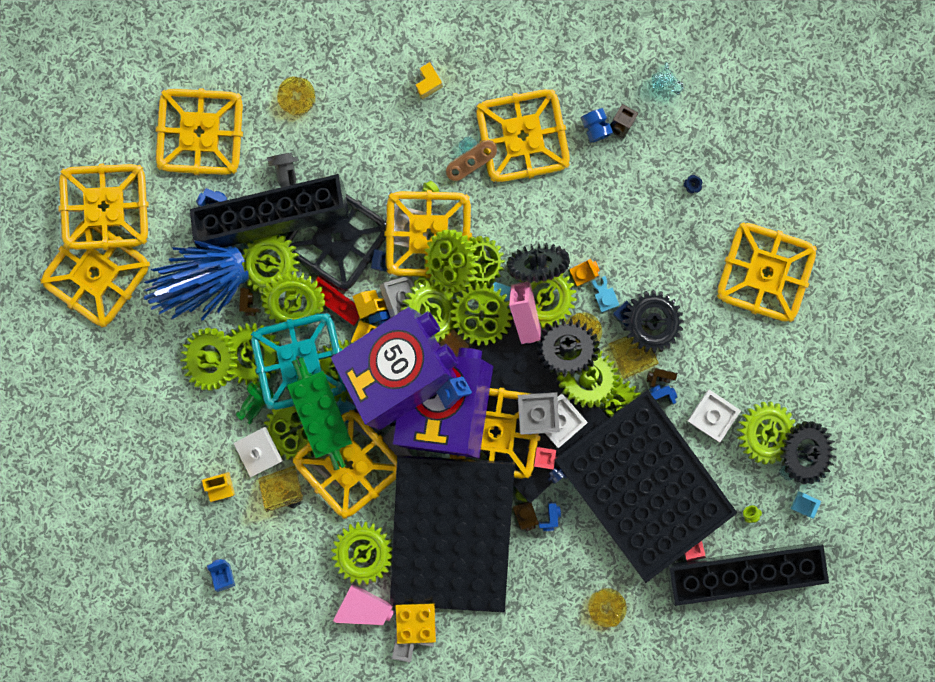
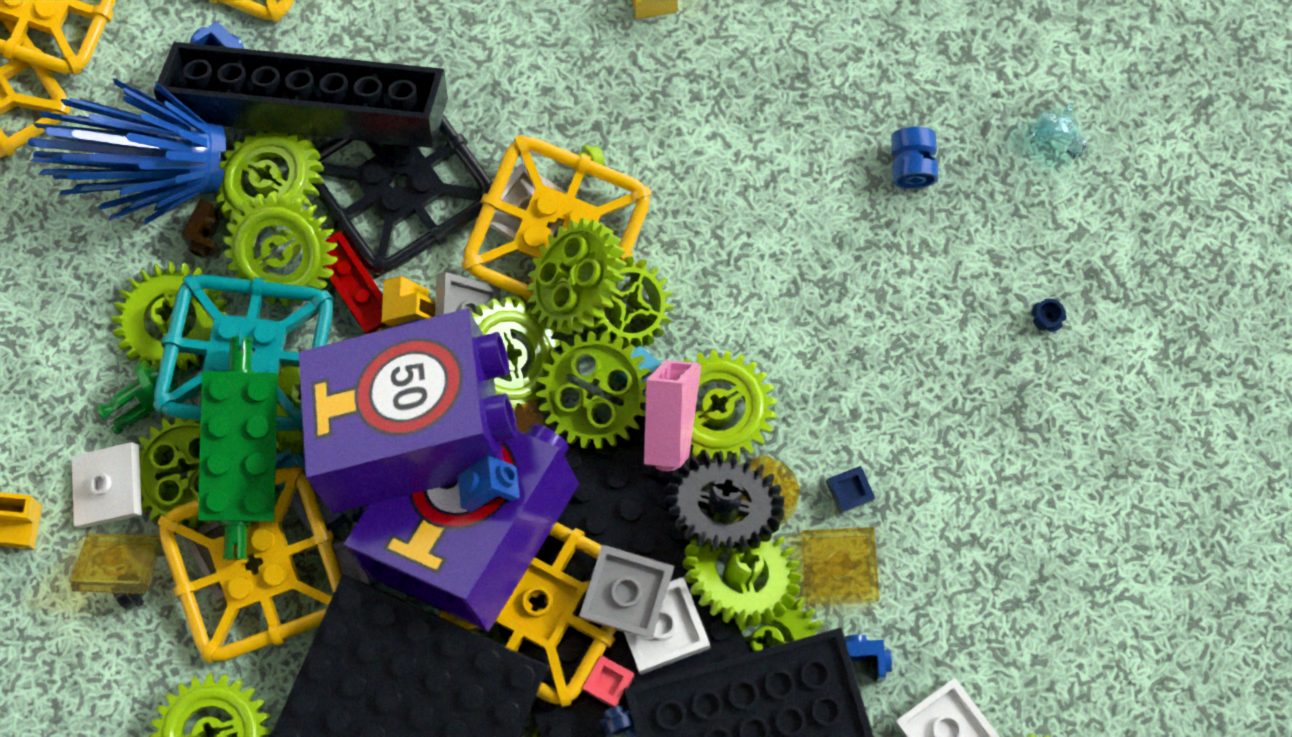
camera: 20 degrees right, 15 degrees down
lime gear [180,327,238,391] -> none
dark grey piece [267,152,299,187] -> none
dark blue plate [371,249,388,272] -> none
medium nougat plate [446,140,497,181] -> none
clear light blue plate [459,137,477,154] -> none
yellow plate [476,89,570,182] -> none
black gear [507,243,570,283] -> none
light orange bracket [569,259,600,287] -> none
medium azure plate [592,276,619,312] -> none
dark brown bracket [610,104,638,139] -> none
black gear [622,290,684,353] -> none
dark brown bracket [646,368,678,387] -> none
yellow plate [717,222,817,322] -> none

